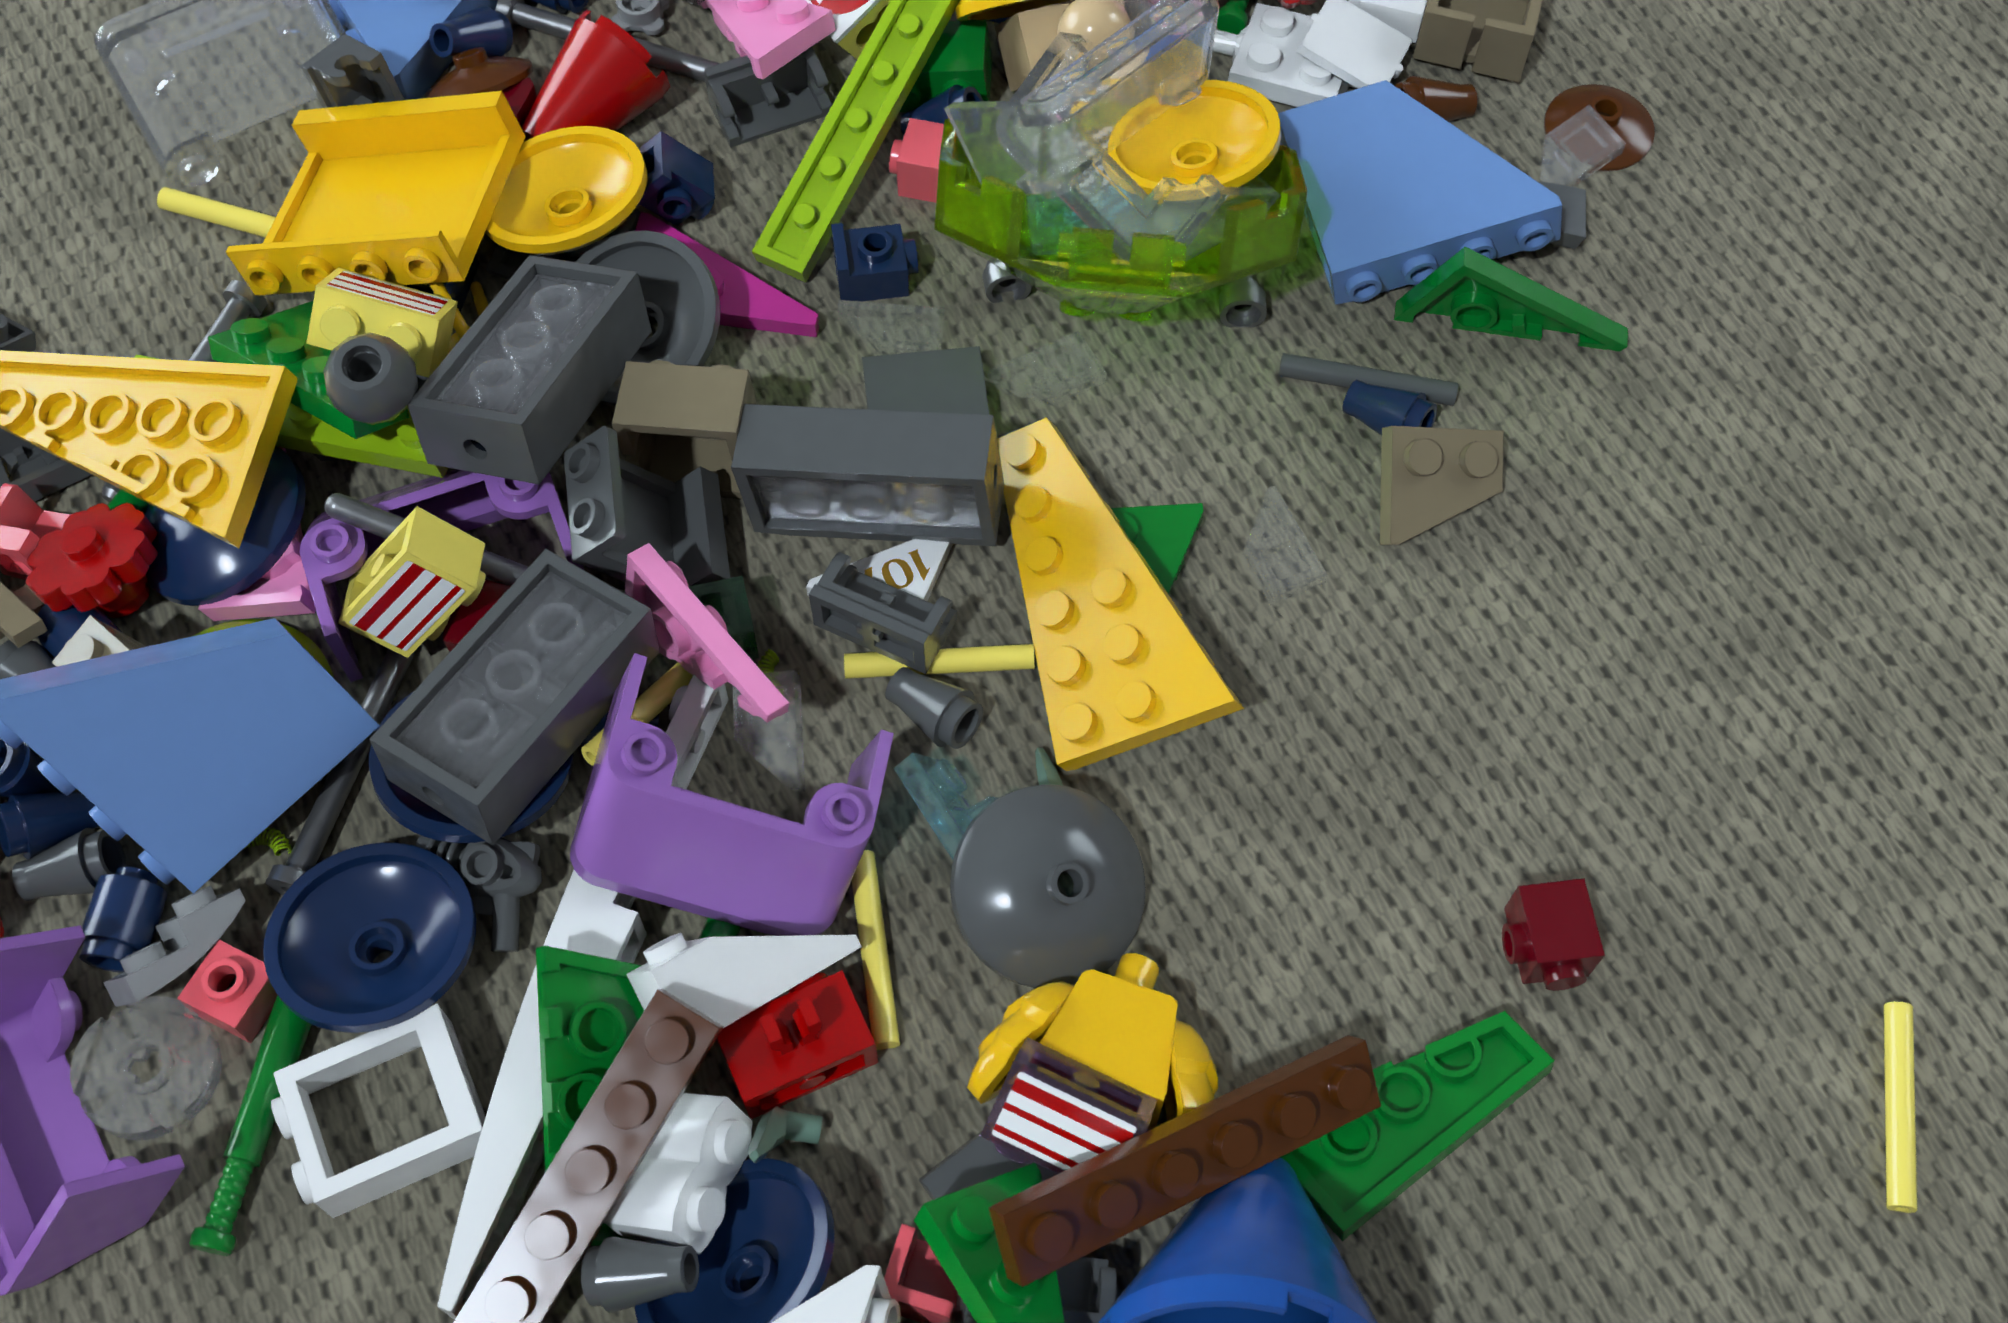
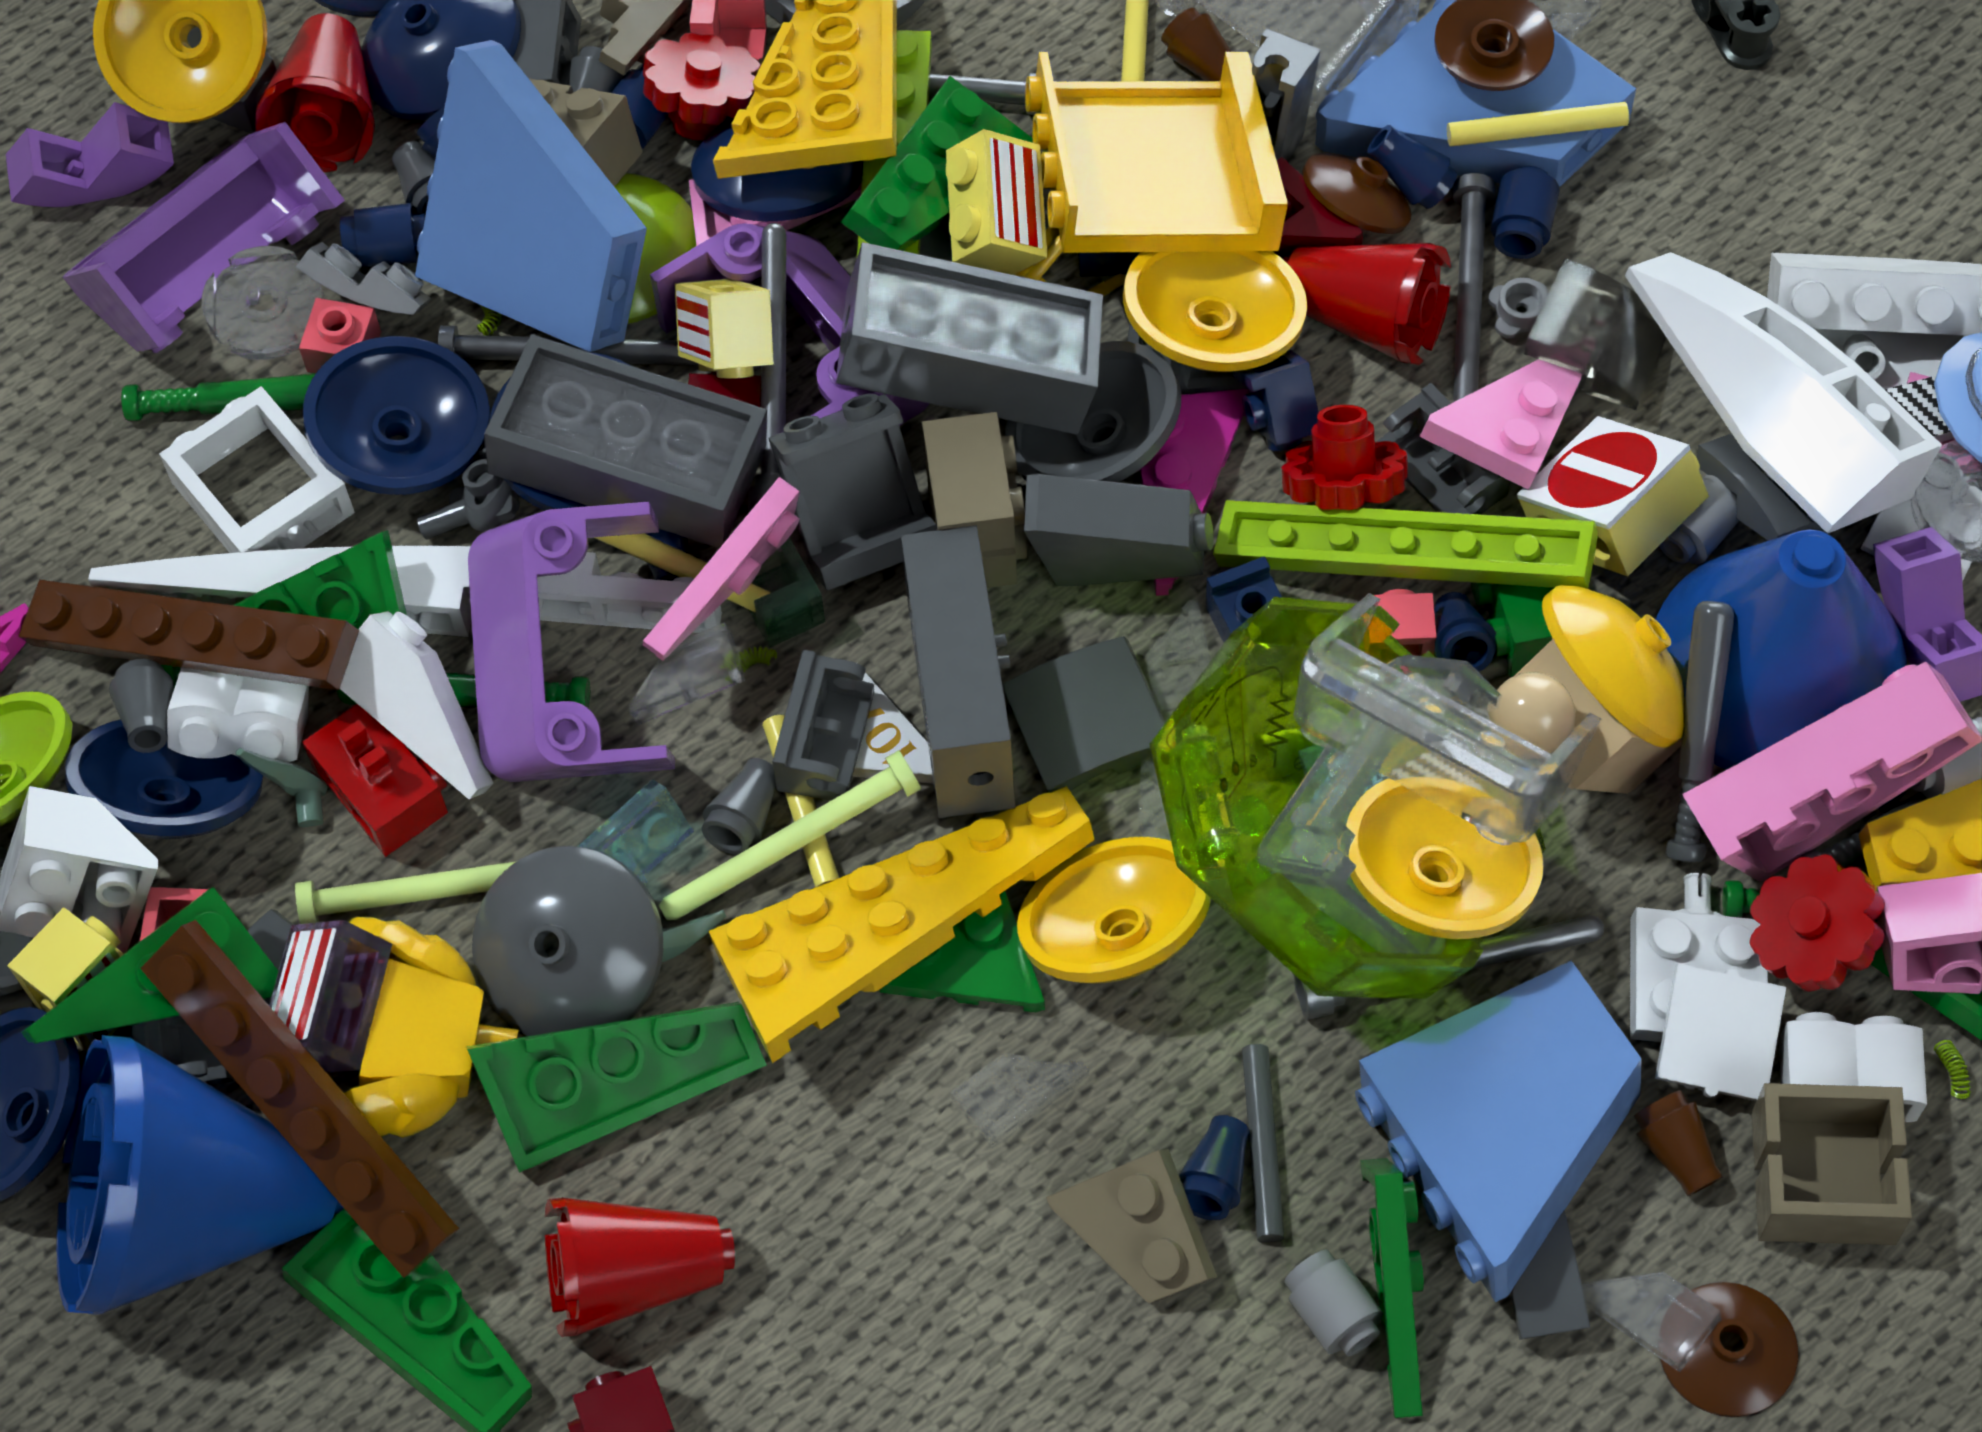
camera: 80 degrees right, 0 degrees up
dark grey piece [323,332,418,425] -> none
light yellow bar [851,850,900,1050] -> none
none -> yellowish green bar [295,861,517,928]
none -> green wing [466,1002,767,1173]
none -> red cone [545,1197,735,1337]
none -> yellowish green bar [659,750,922,921]
none -> yellow dish [1017,837,1211,984]
none -> dark grey slope [1024,474,1213,586]
none -> reddish brown cone [1161,7,1232,81]
none -> red plant [1281,405,1408,510]
none -> light grey brick [1284,1249,1383,1357]

